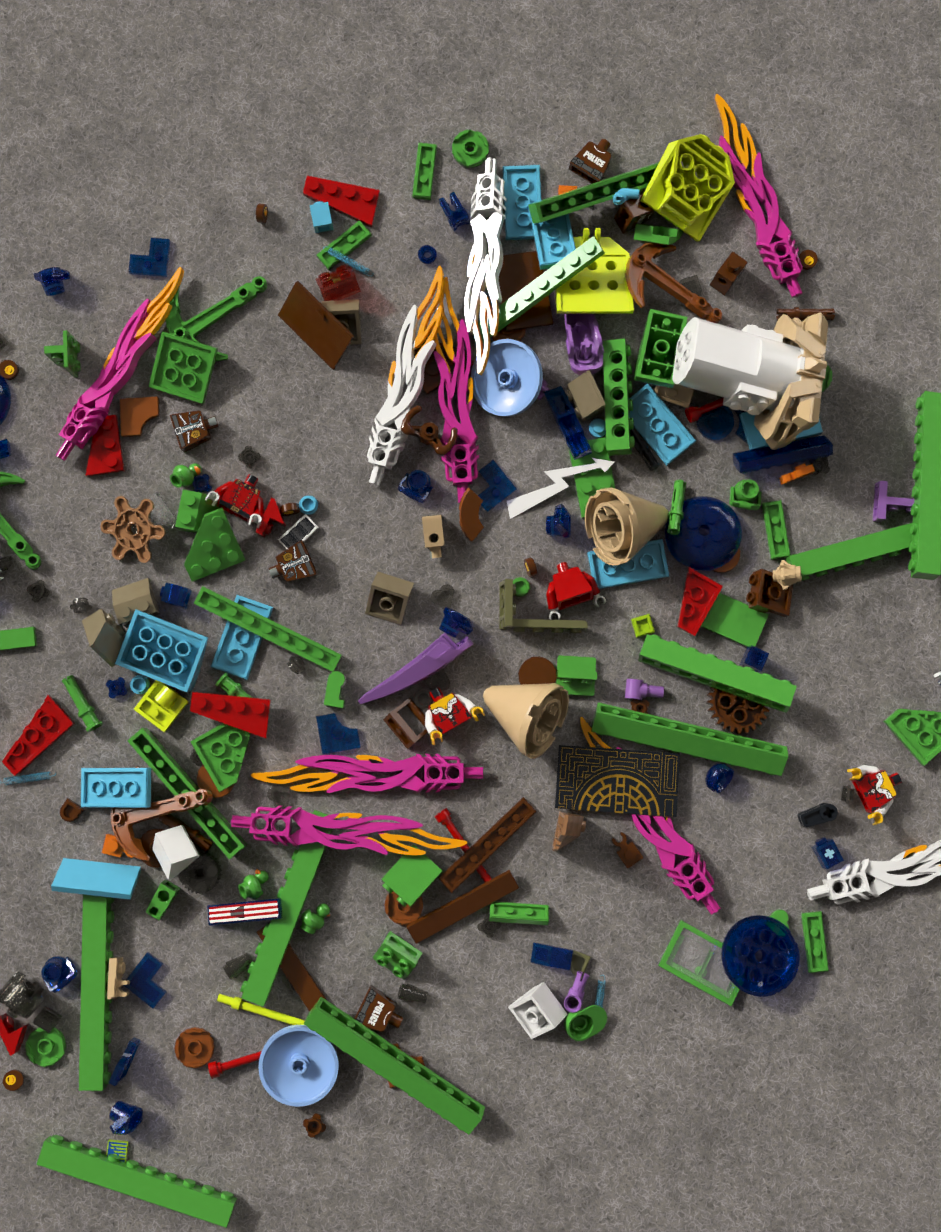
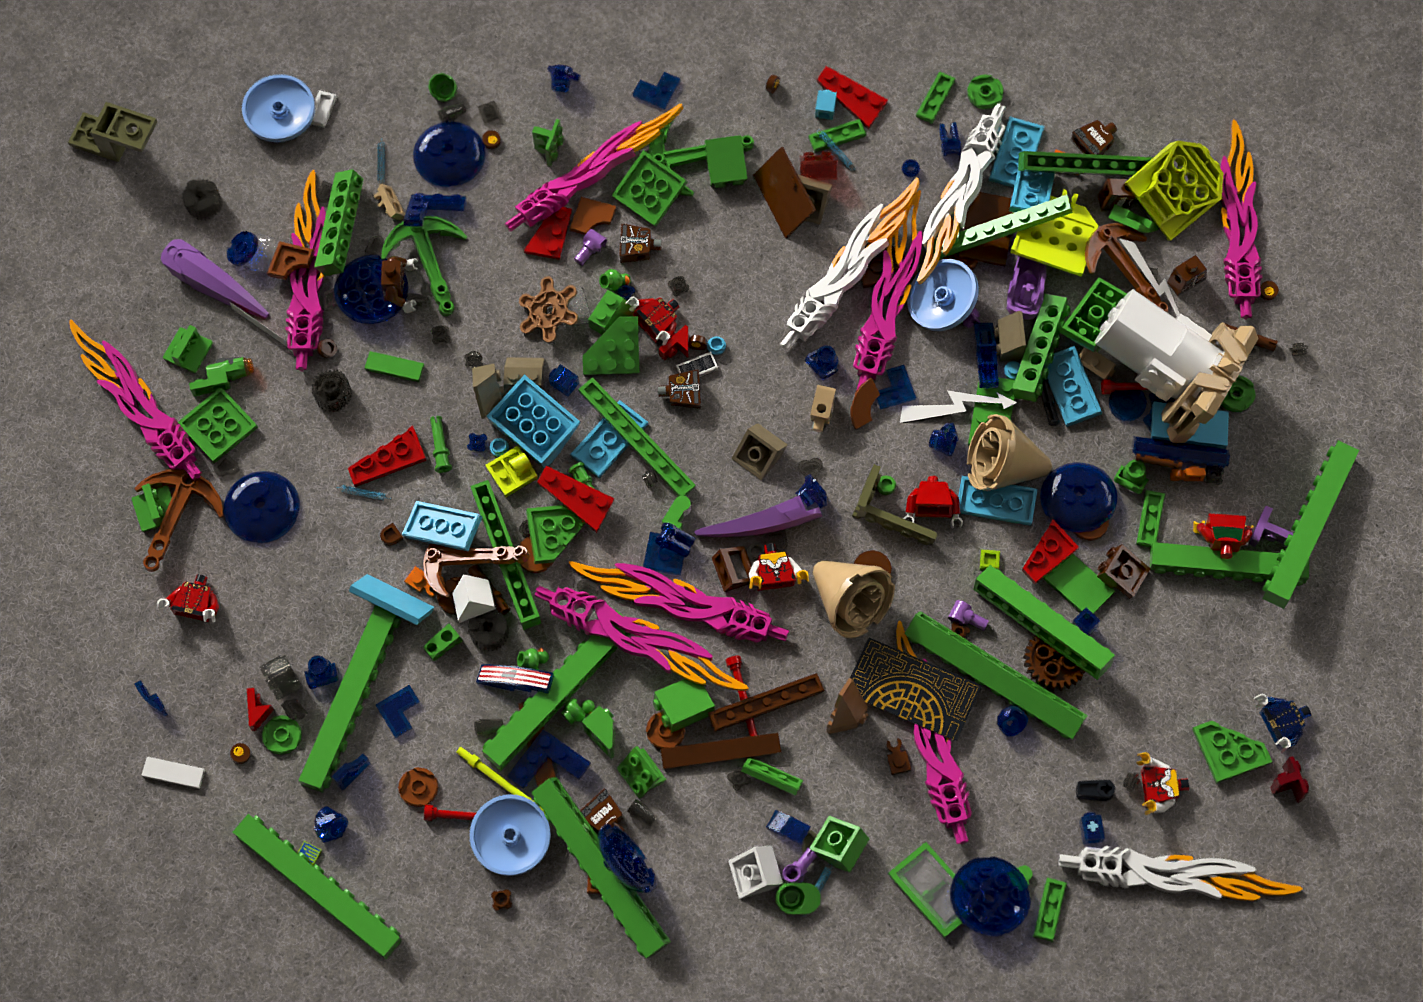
camera: 25 degrees right, 15 degrees down
tan plate [107,957,130,999] -> none
reddish brown piece [401,405,458,456] -> none
reddish brown tile [524,557,537,577] -> none
bright green bracket [556,655,597,696] -> none
medium azure arm [613,188,640,205] -> none
bright green pin [667,480,686,535] -> none
tan rock [773,560,802,590] -> none
none -> clear blue plate [507,729,591,789]
none -> medium lavender pin [574,229,607,266]
none -> bright green slope [582,706,615,759]
none -> clear blue brick [598,823,657,893]
none -> clear blue piece [655,523,696,557]
none -> bright green brick [704,135,747,188]
none -> bright green slope [809,816,869,873]
none -> white sticker [1120,239,1180,316]
none -> reddish brown piece [1133,453,1183,470]
none -> red torso [1193,513,1254,559]
none -> clear smoke plate [1289,342,1309,356]

